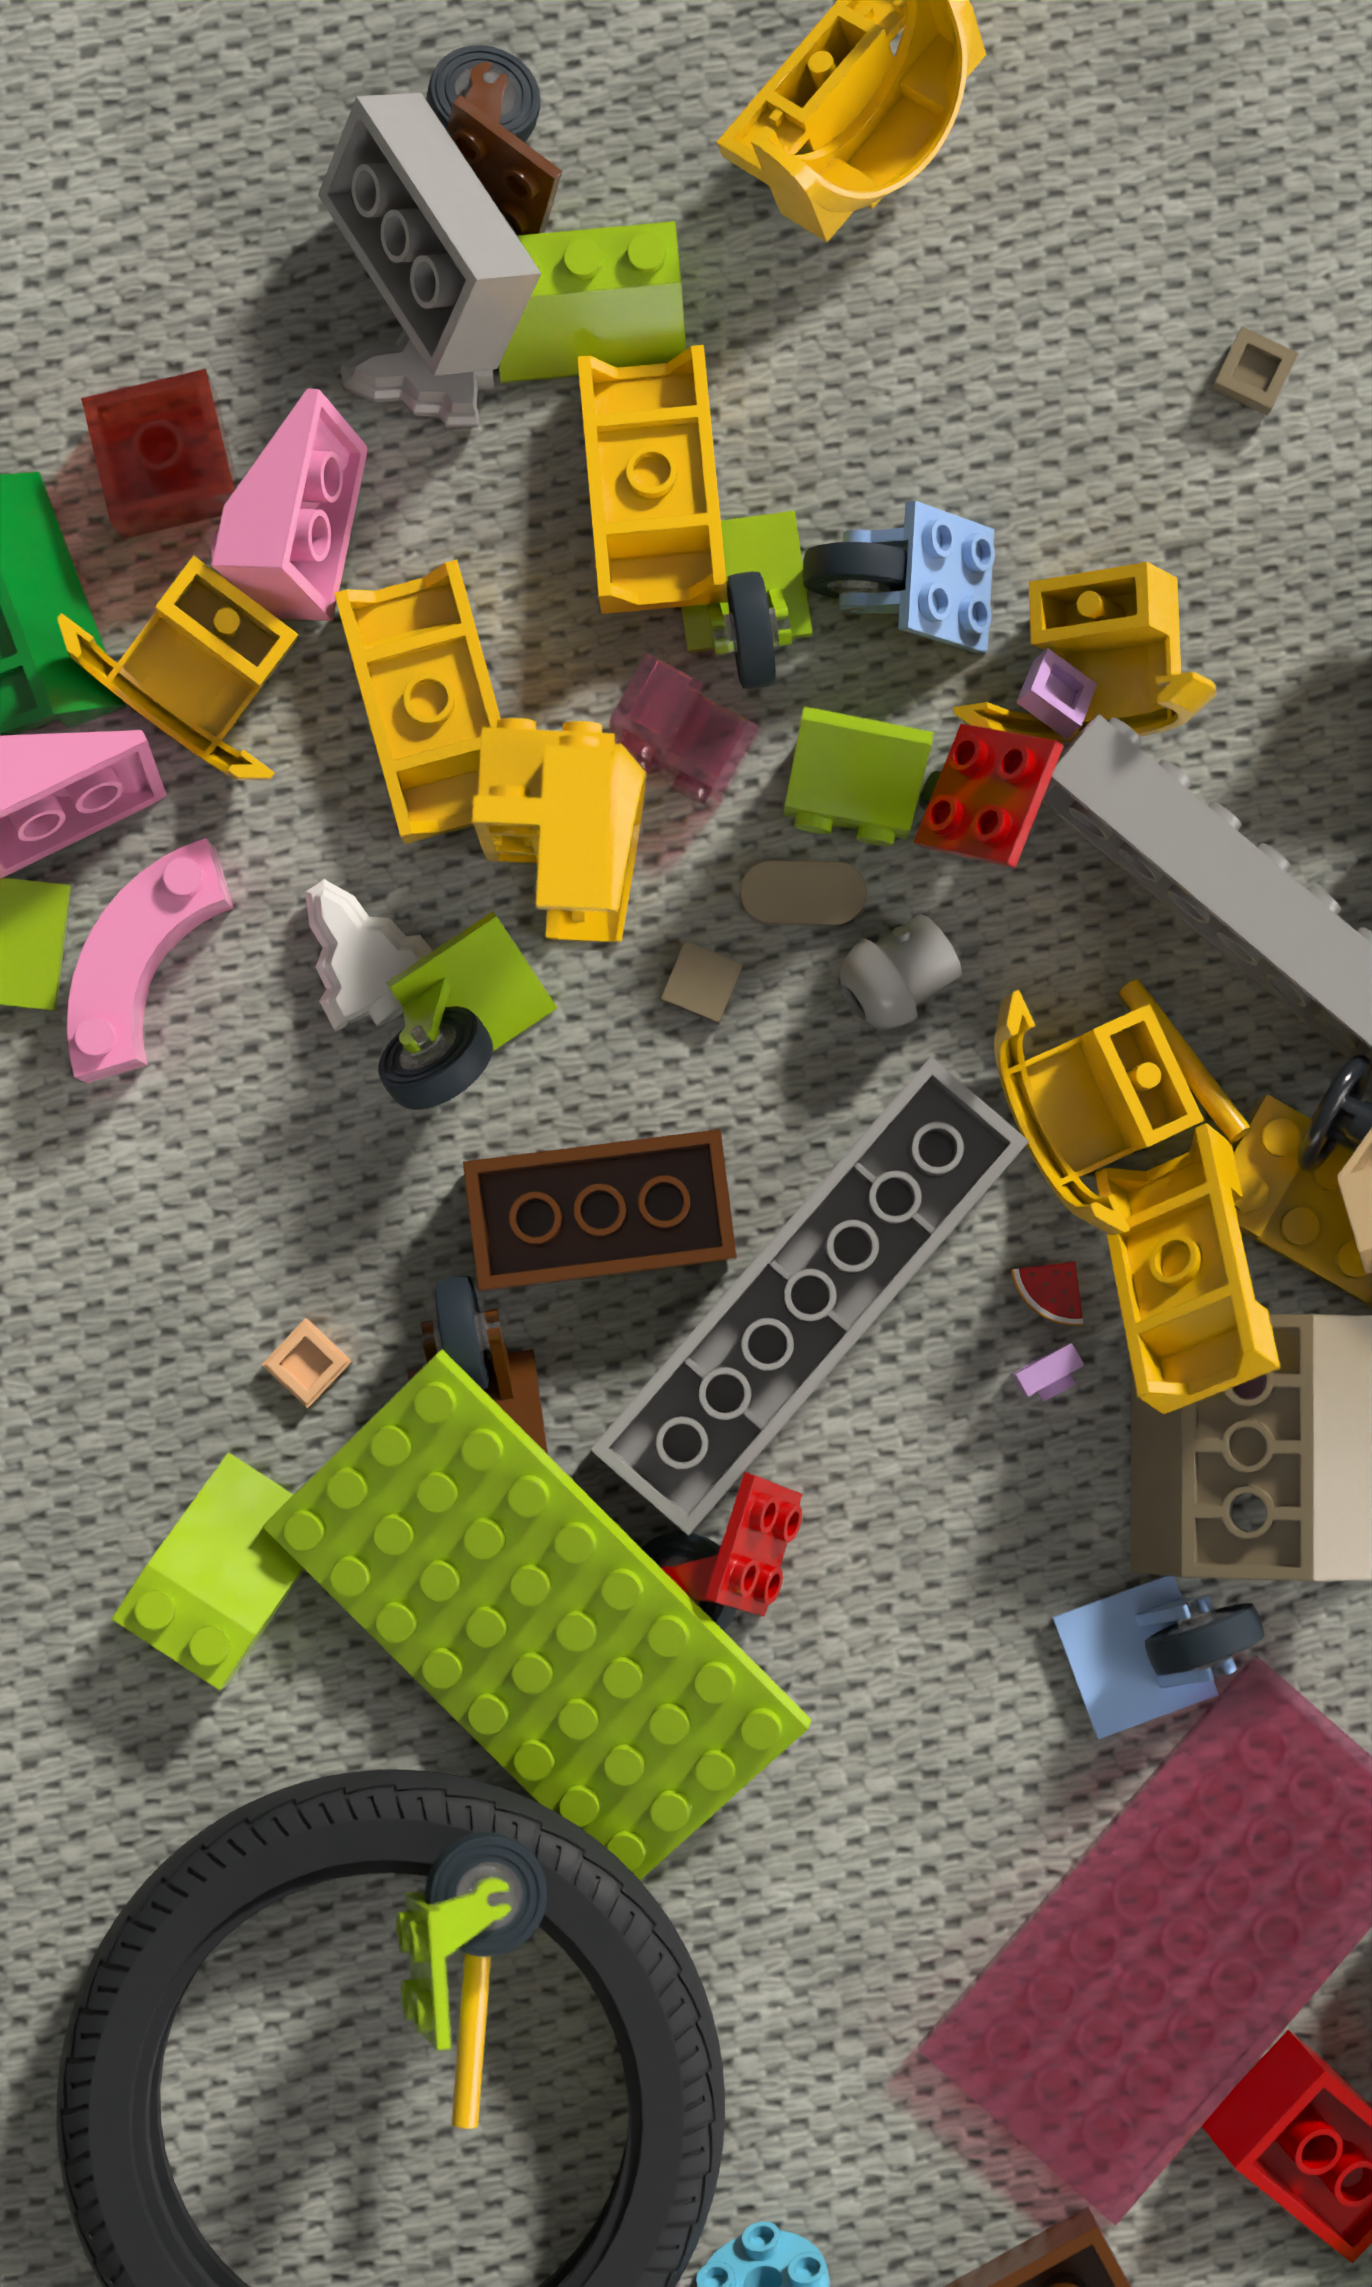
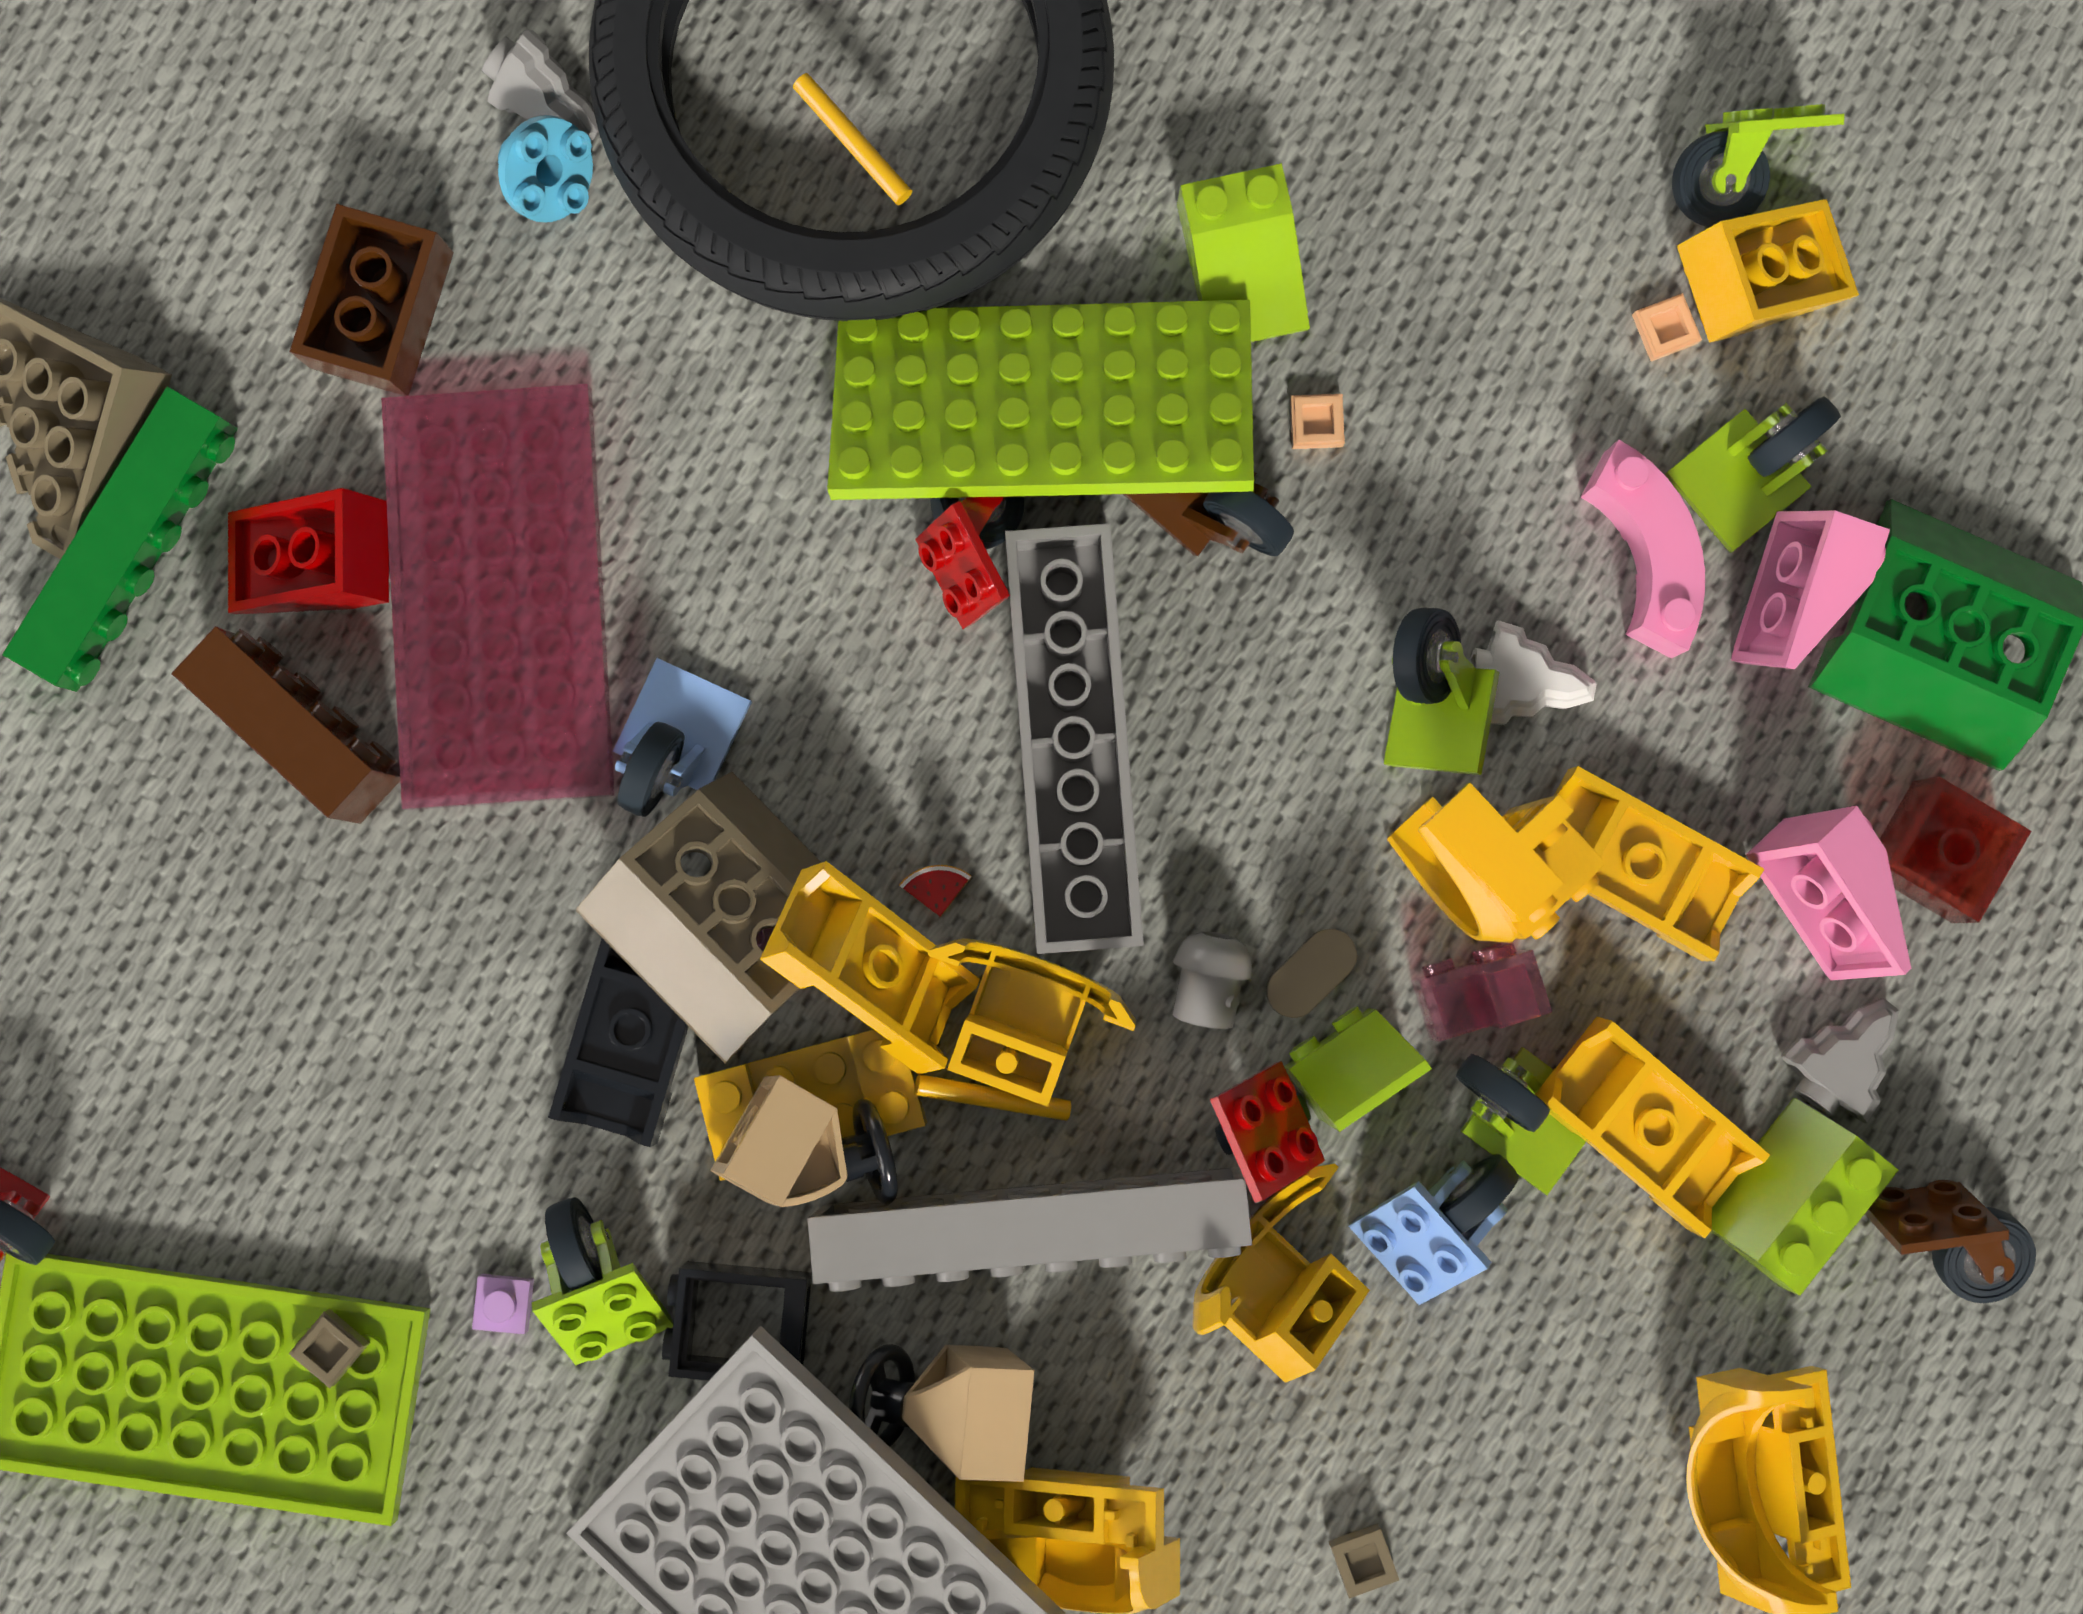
camera: 135 degrees right, 0 degrees up
yellow piece [57,555,298,781] -> none
light grey brick [318,93,541,376] -> none
plate [396,1832,547,2051] -> none
reddish brown brick [463,1129,737,1292] -> none
dark tan tile [661,940,743,1024] -> none
lavender plate [1010,1343,1084,1401] -> none
lavender plate [1016,648,1097,739] -> none

